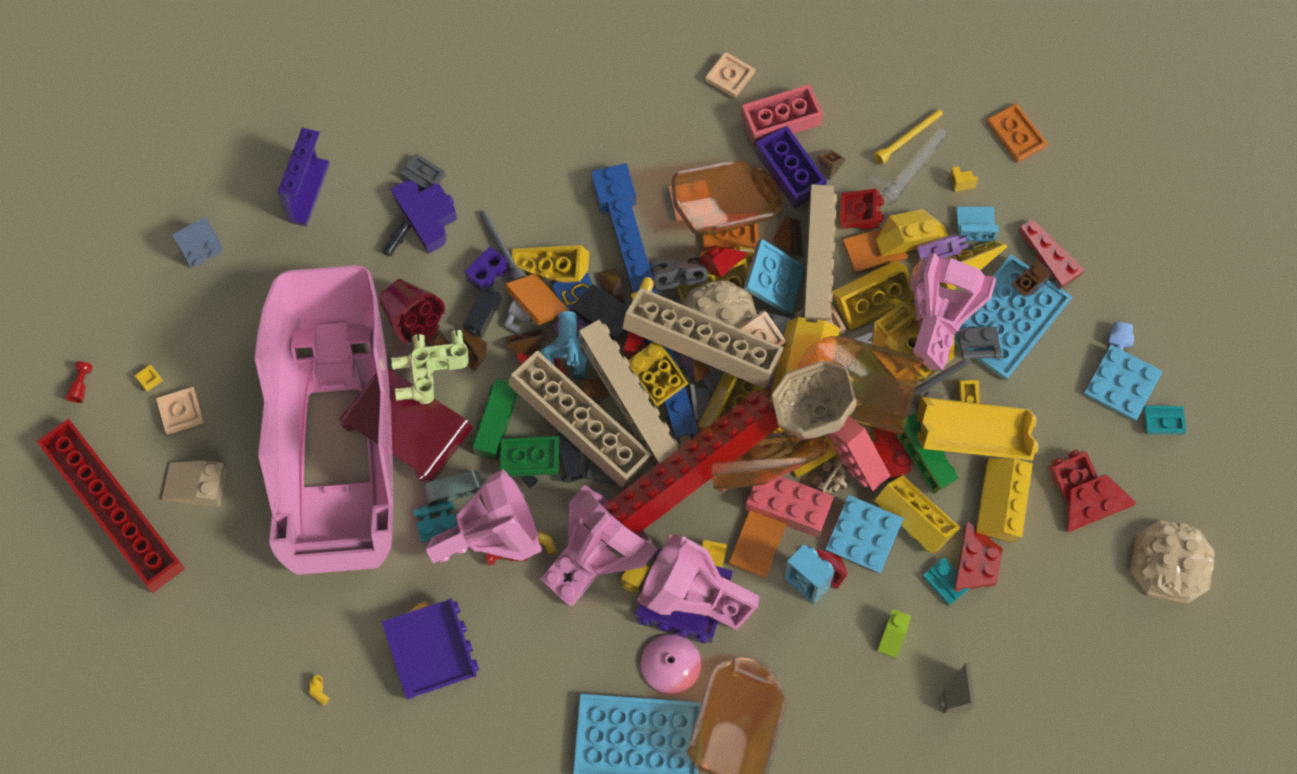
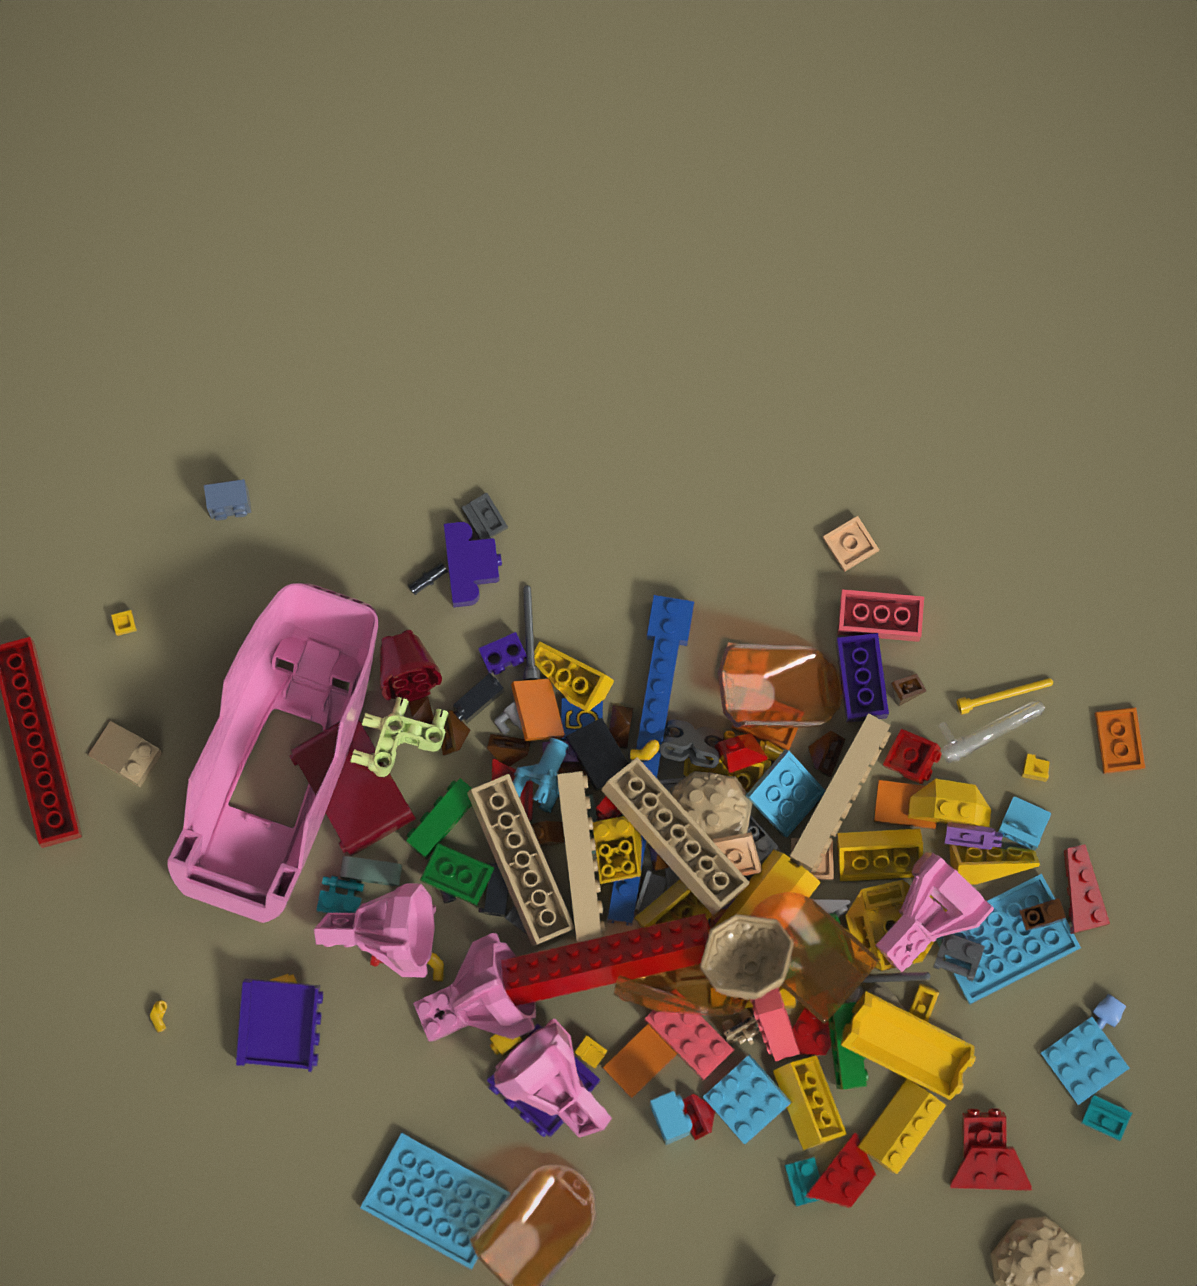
camera: 25 degrees right, 10 degrees up
red piece [64,361,93,403] -> none
light nougat plate [156,387,205,435] -> none
dark purple panel [277,127,330,227] -> none
bright pink dish [641,634,701,694] -> none
lime slope [877,609,912,659] -> none

